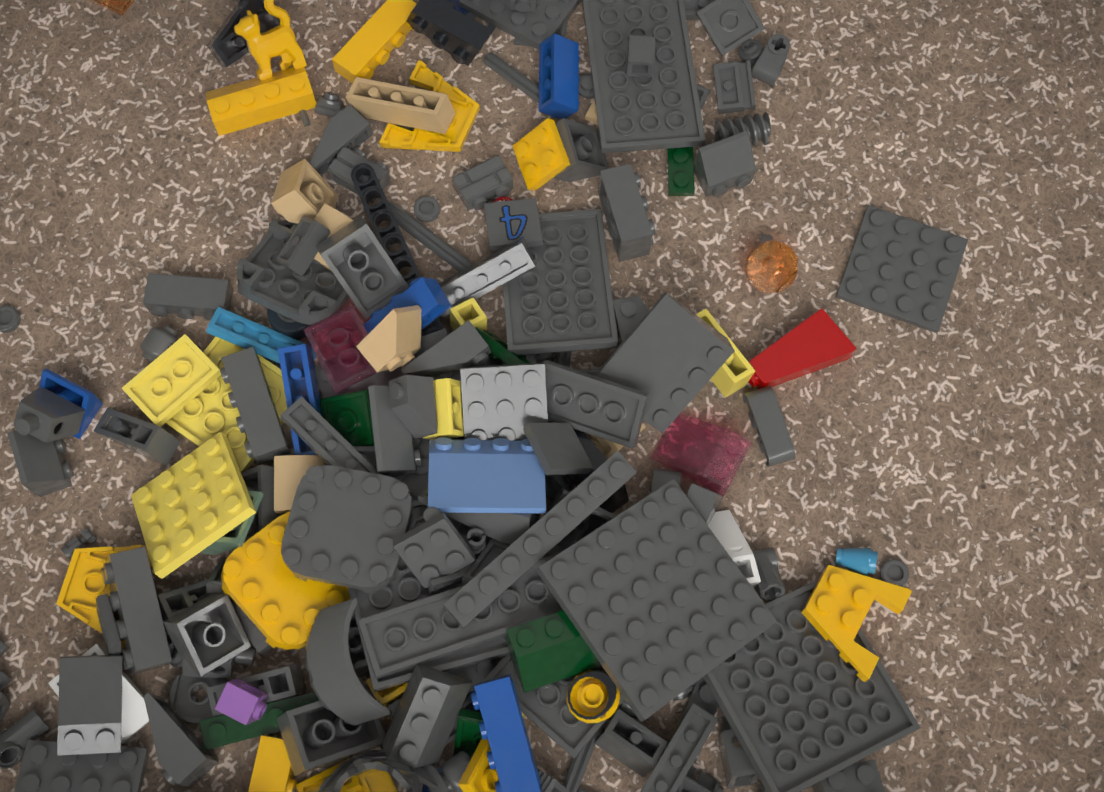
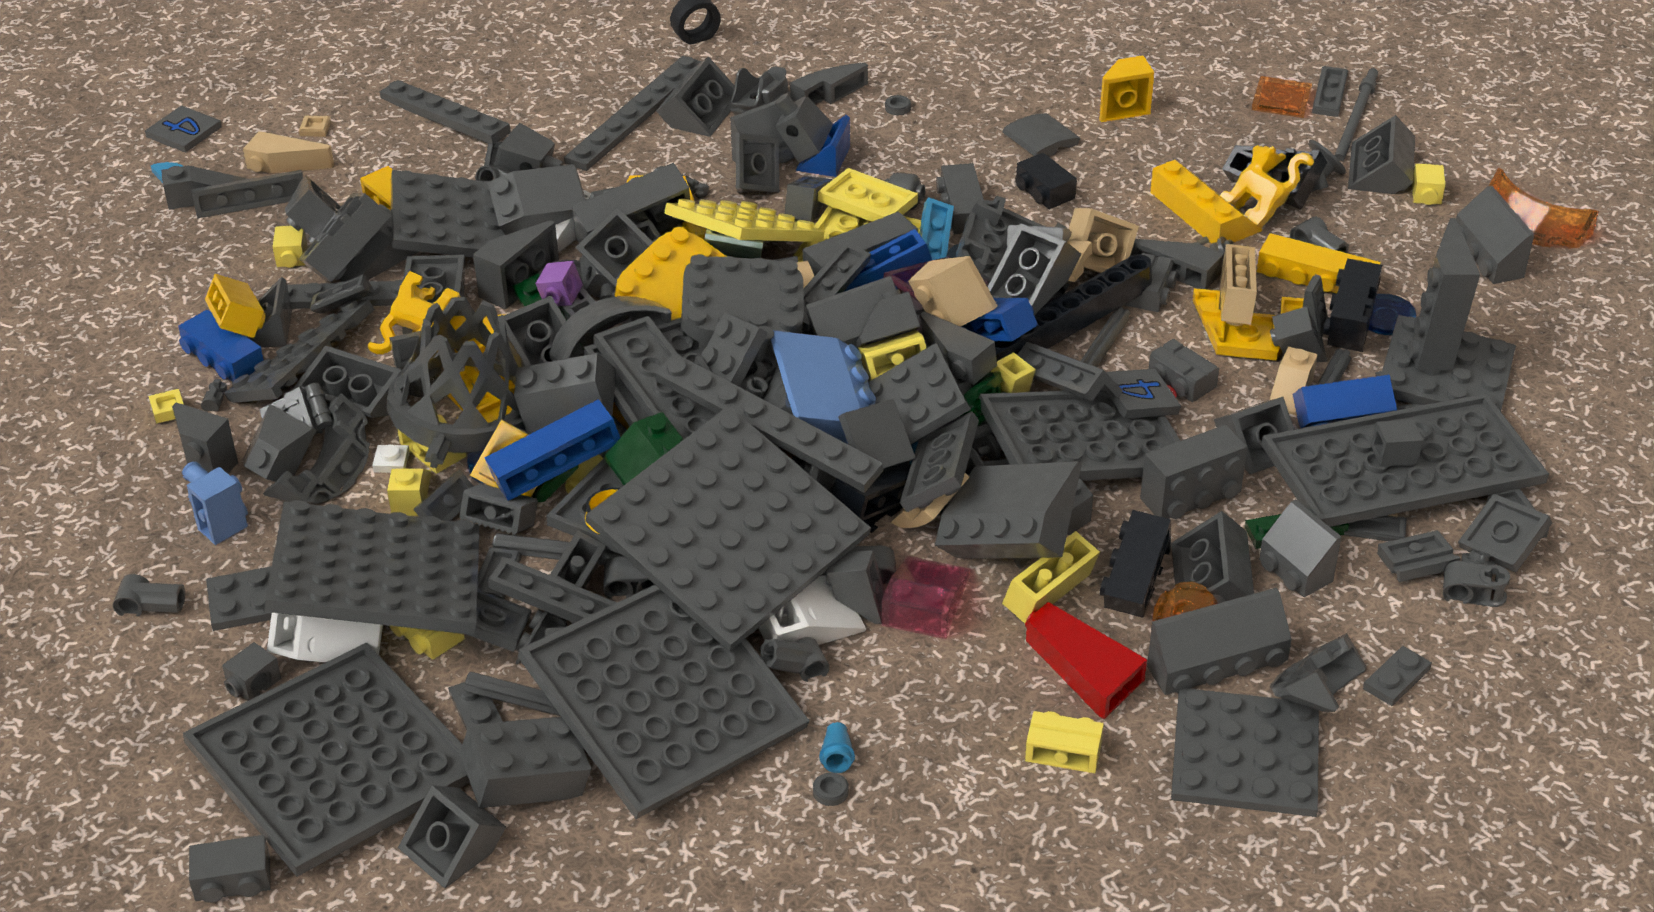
camera: 80 degrees right, 30 degrees down
dark grey tile [414,196,440,223] -> none
yellow plate [512,118,571,191] -> none
dark grey piece [714,112,771,147] -> none
dark grey beam [743,386,795,467] -> none
yellow wing [801,565,912,682] -> none
none -> dark grey slope [735,133,780,193]
none -> dark grey slope [1002,113,1080,157]
none -> black brick [1015,152,1077,210]
none -> light yellow brick [1025,711,1104,773]
none -> yellow slope [1099,55,1154,122]
none -> black wedge [1100,510,1171,618]
none -> dark grey slope [1147,588,1292,695]
none -> dark grey slope [1171,511,1254,613]
none -> dark grey slope [1270,306,1327,362]
none -> tan slope [1270,347,1318,416]
none -> dark grey windscreen [1270,633,1367,712]
none -> dark grey piece [1290,216,1349,253]
none -> dark grey slope [1303,274,1328,337]
none -> dark grey plate [1363,646,1432,706]

